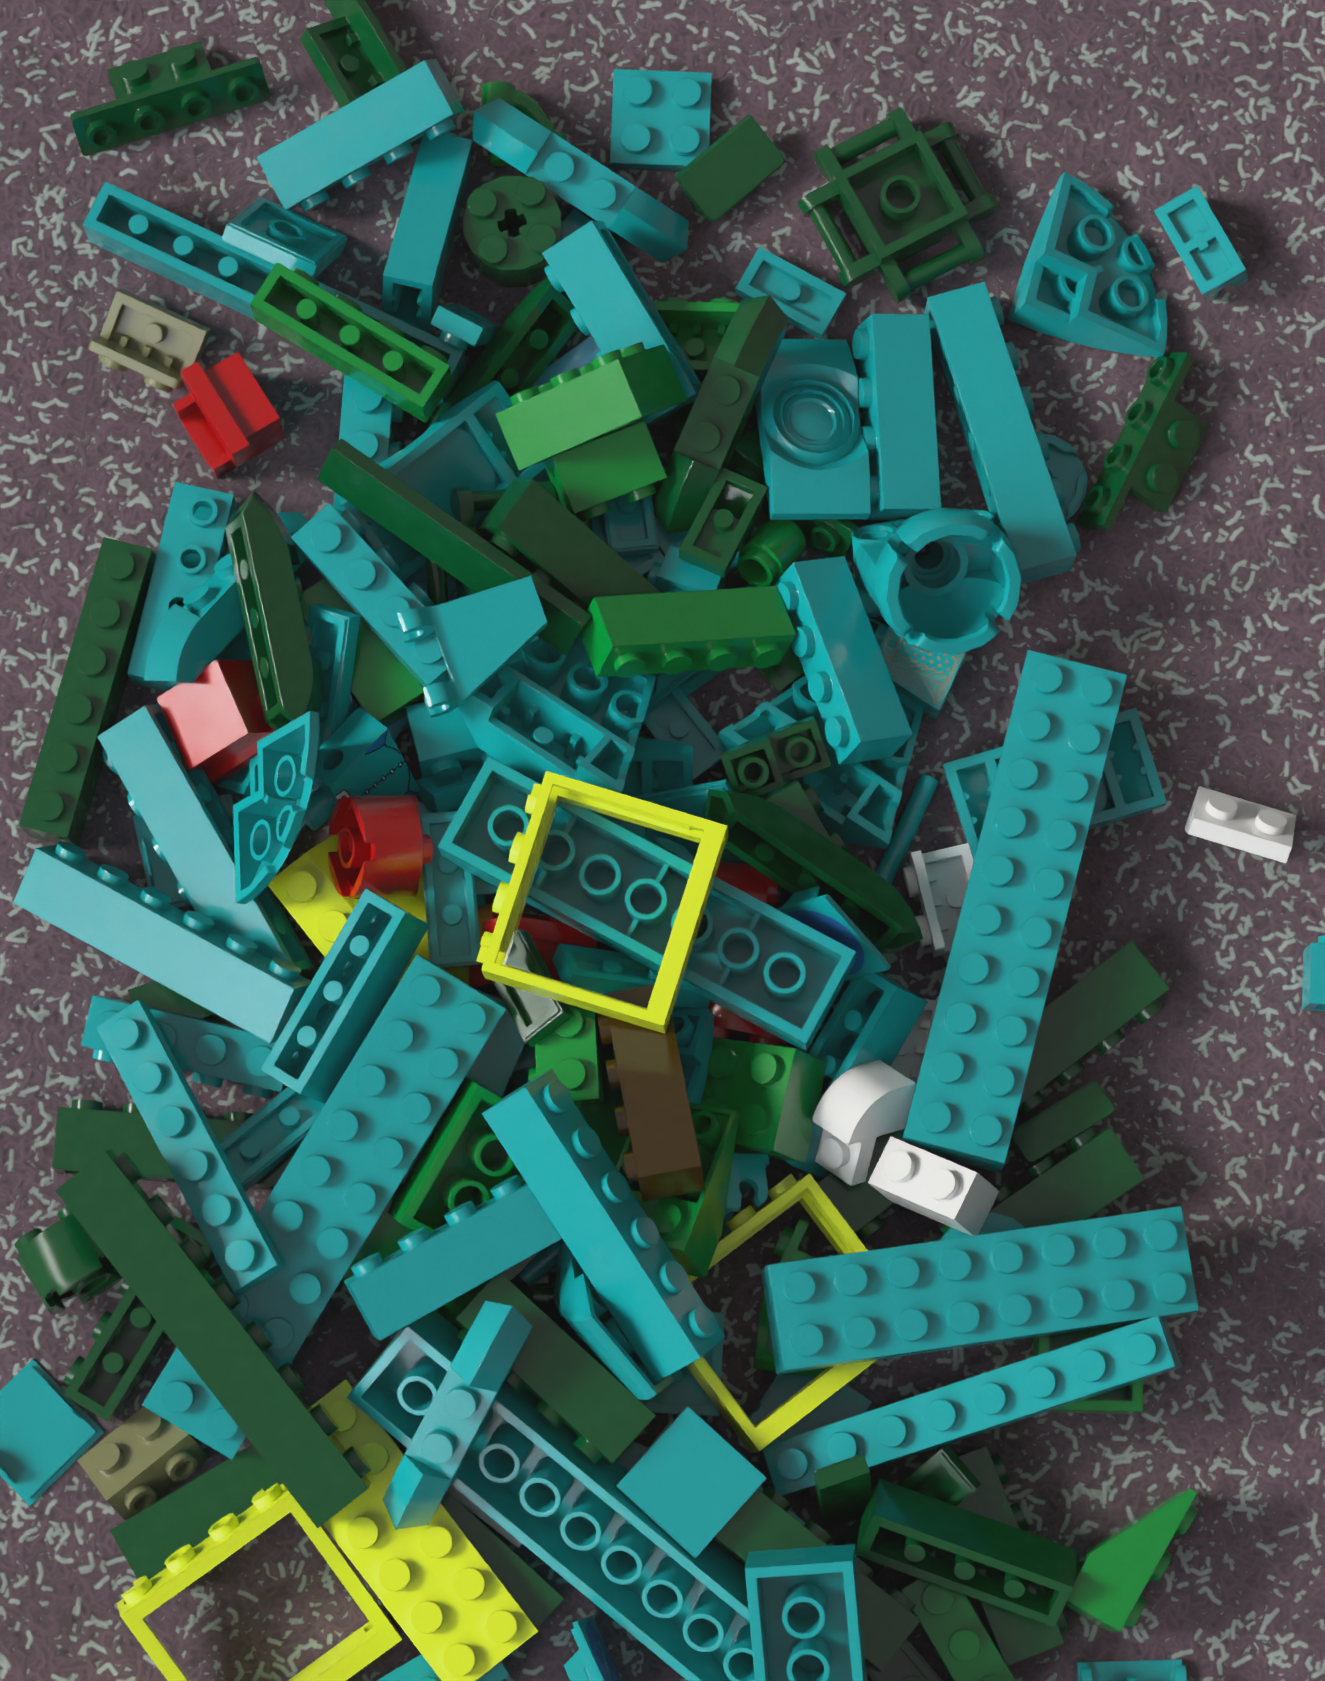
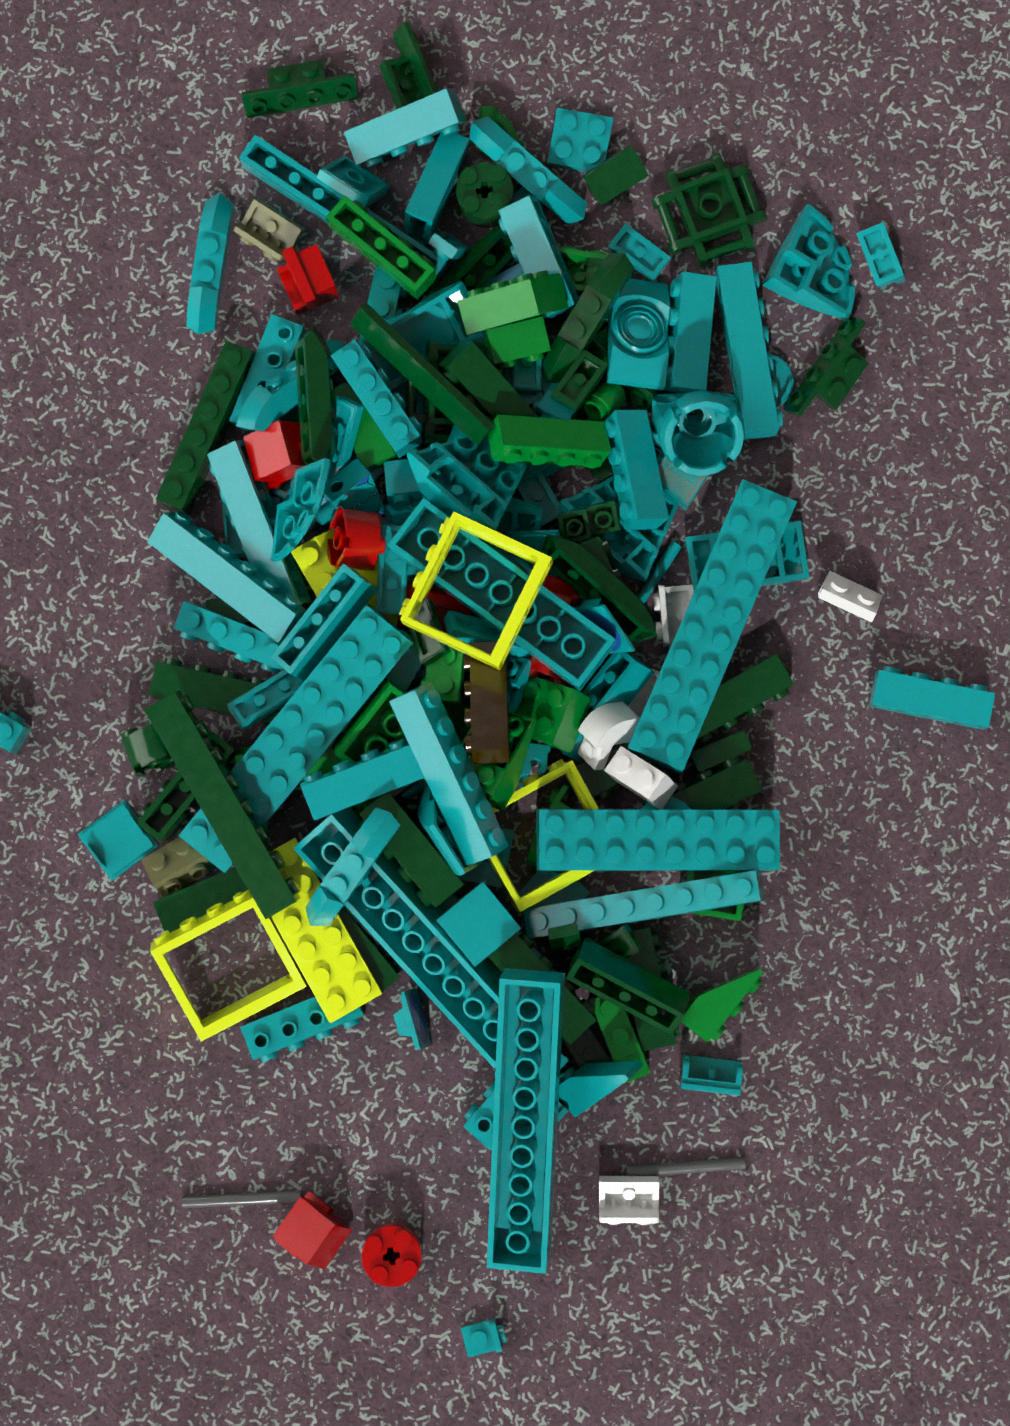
camera: 20 degrees right, 5 degrees up
teal plate [96,1000,284,1295] -> none
teal flag [397,576,547,718] -> none
none -> teal brick [186,192,234,334]

